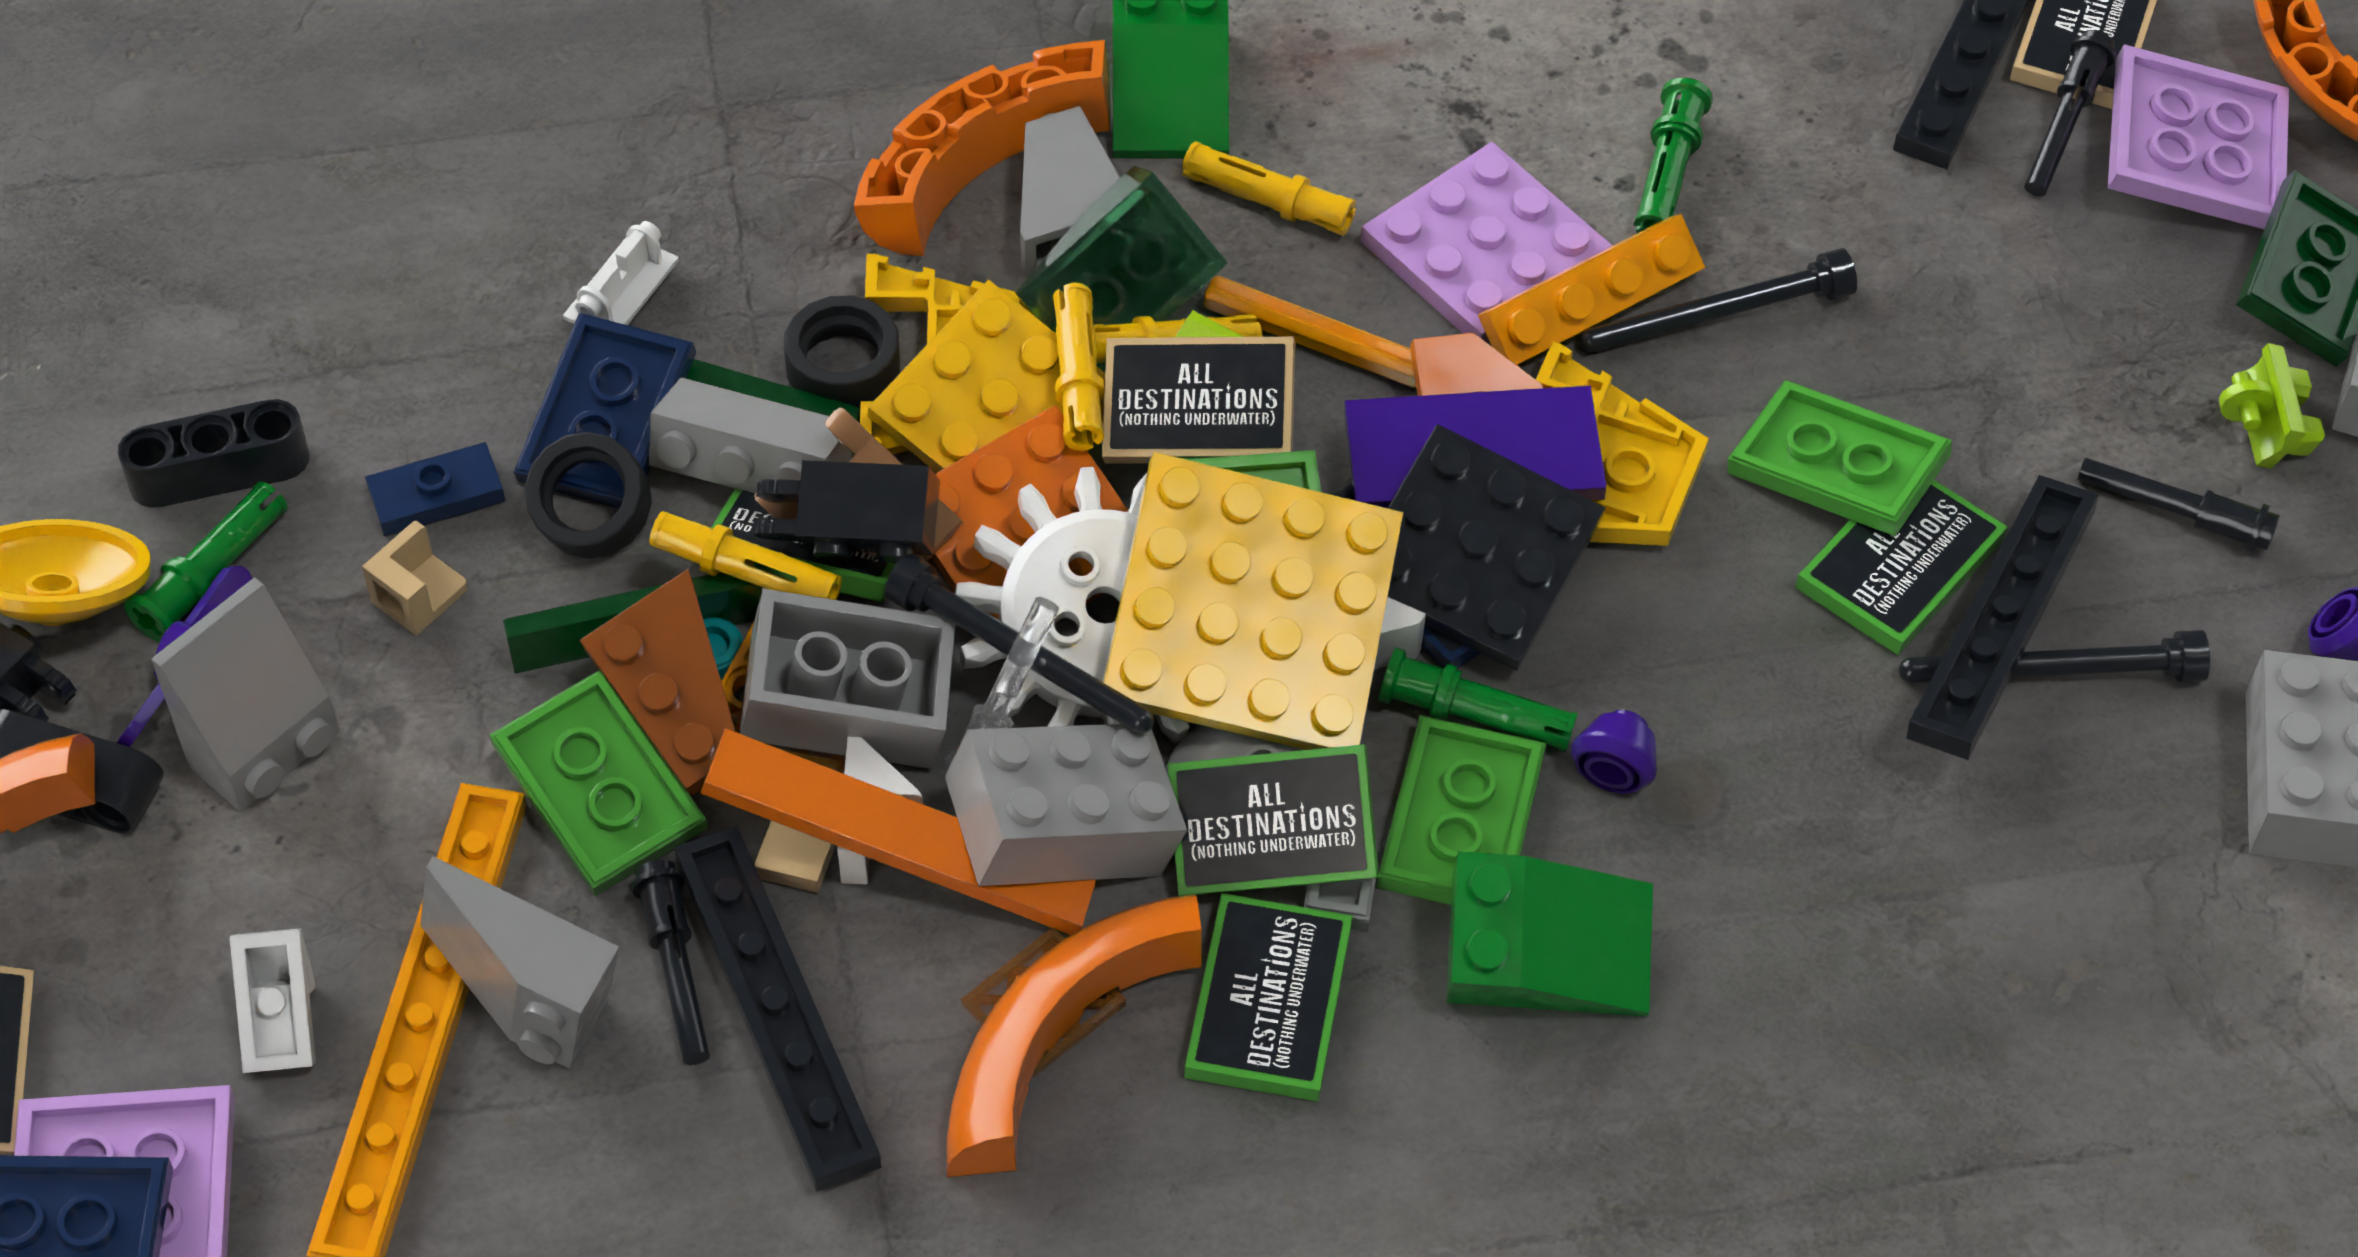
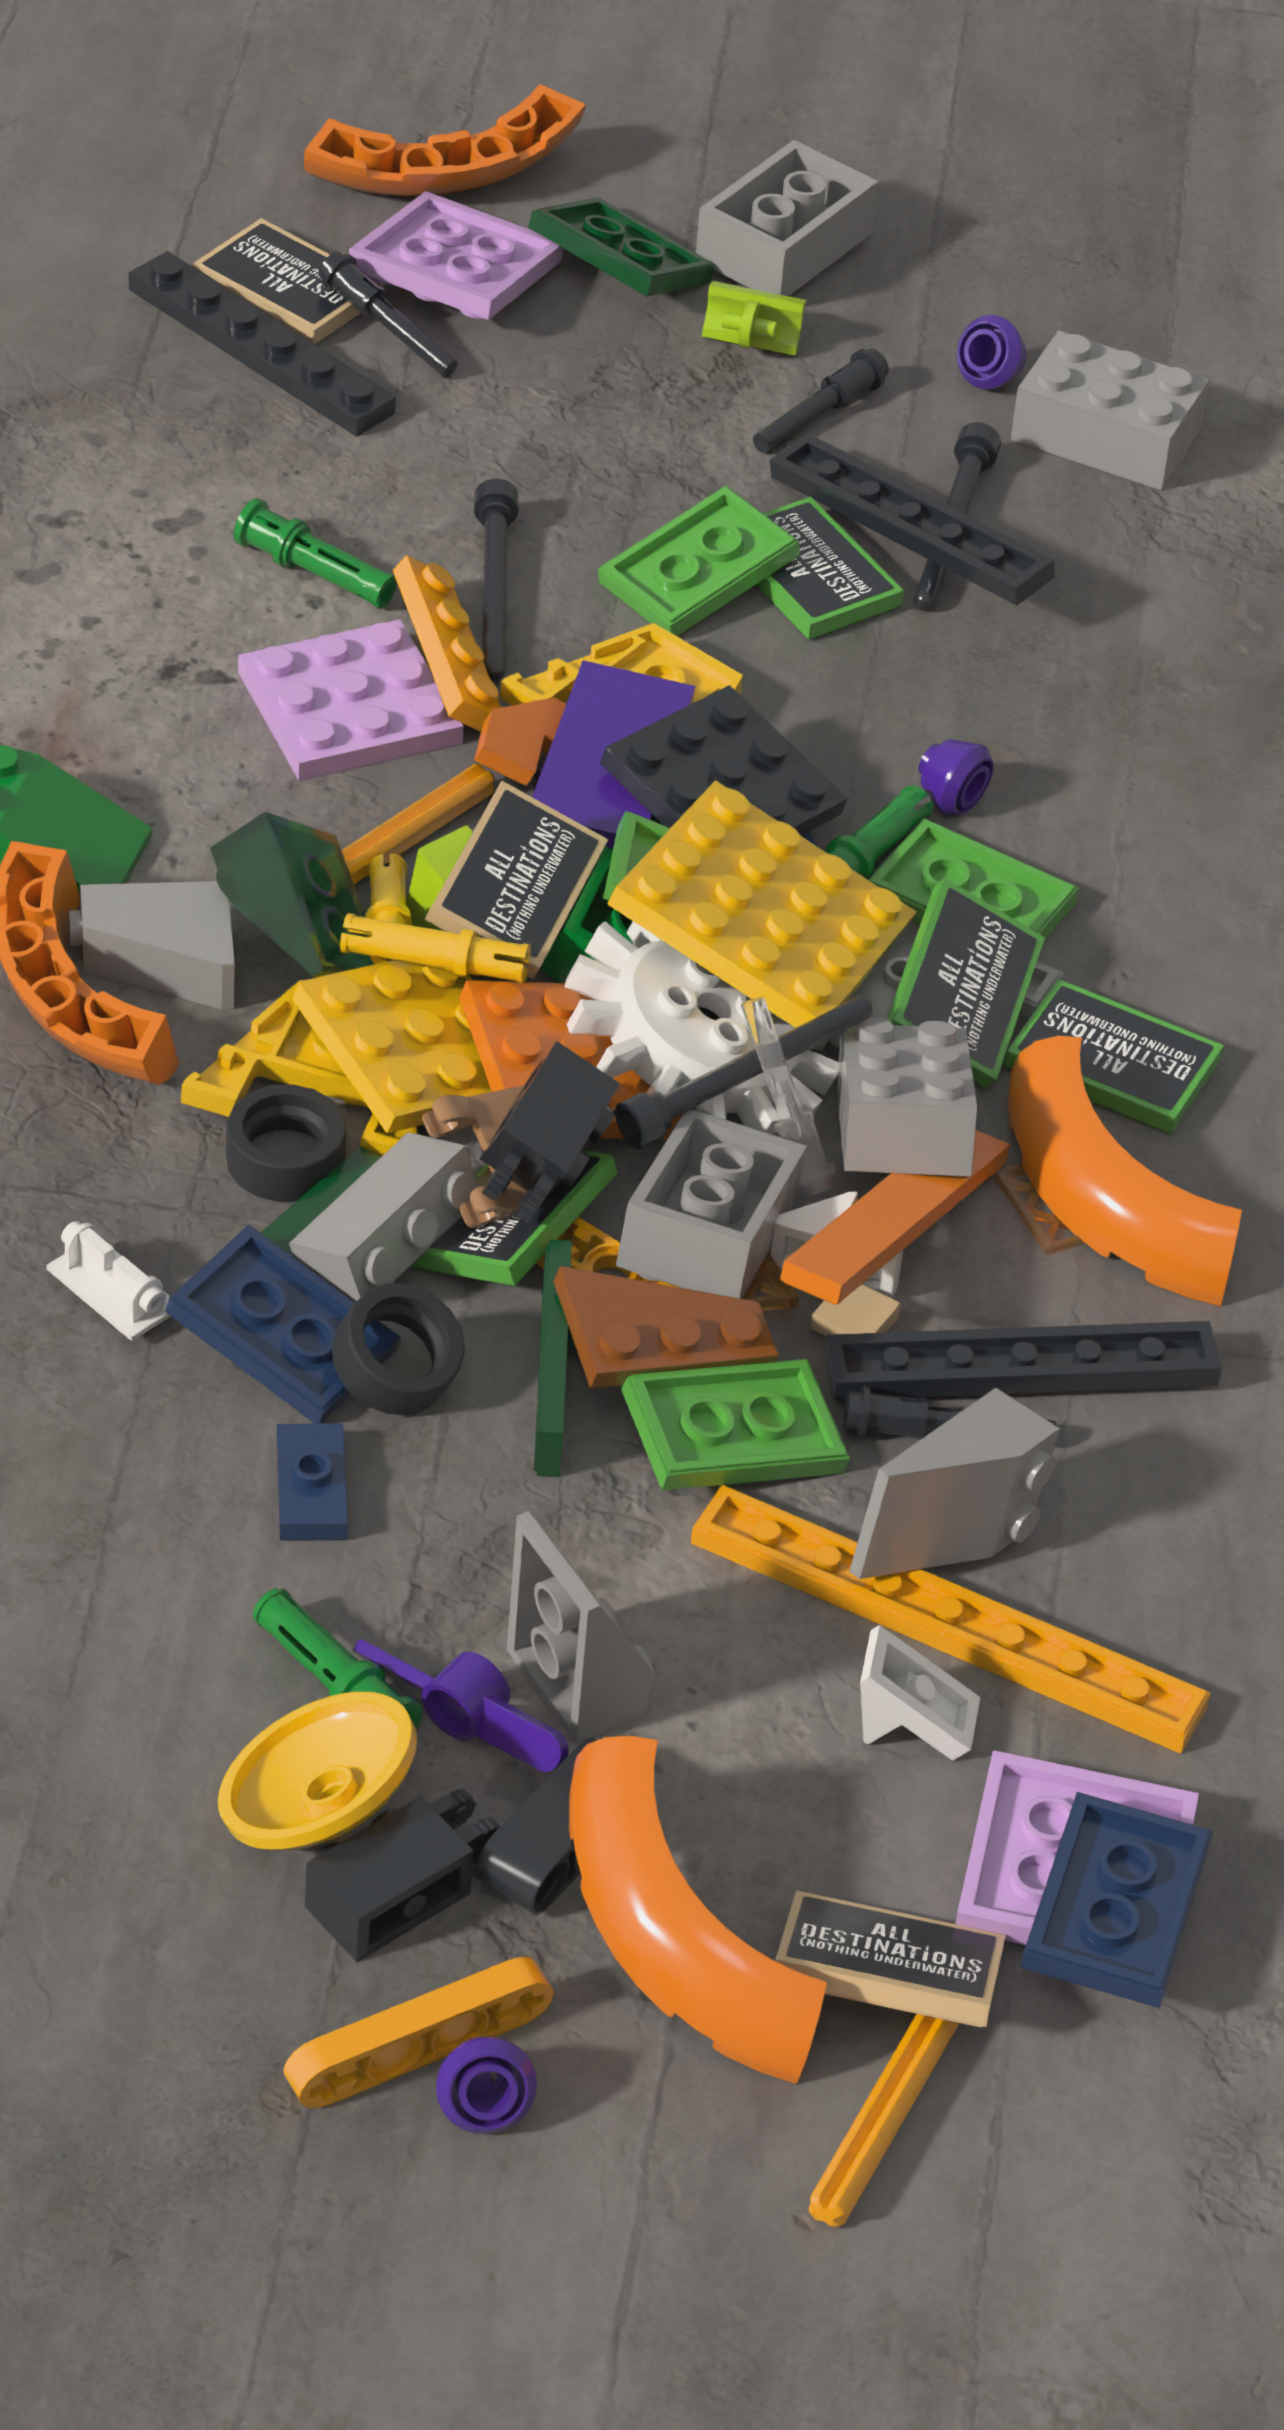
camera: 75 degrees left, 10 degrees down
black beam [117,399,310,508] -> none
tan panel [362,521,468,636] -> none
yellow pin [649,511,842,600] -> none
yellow pin [1182,141,1356,236] -> none
green slope [1446,851,1653,1016] -> none

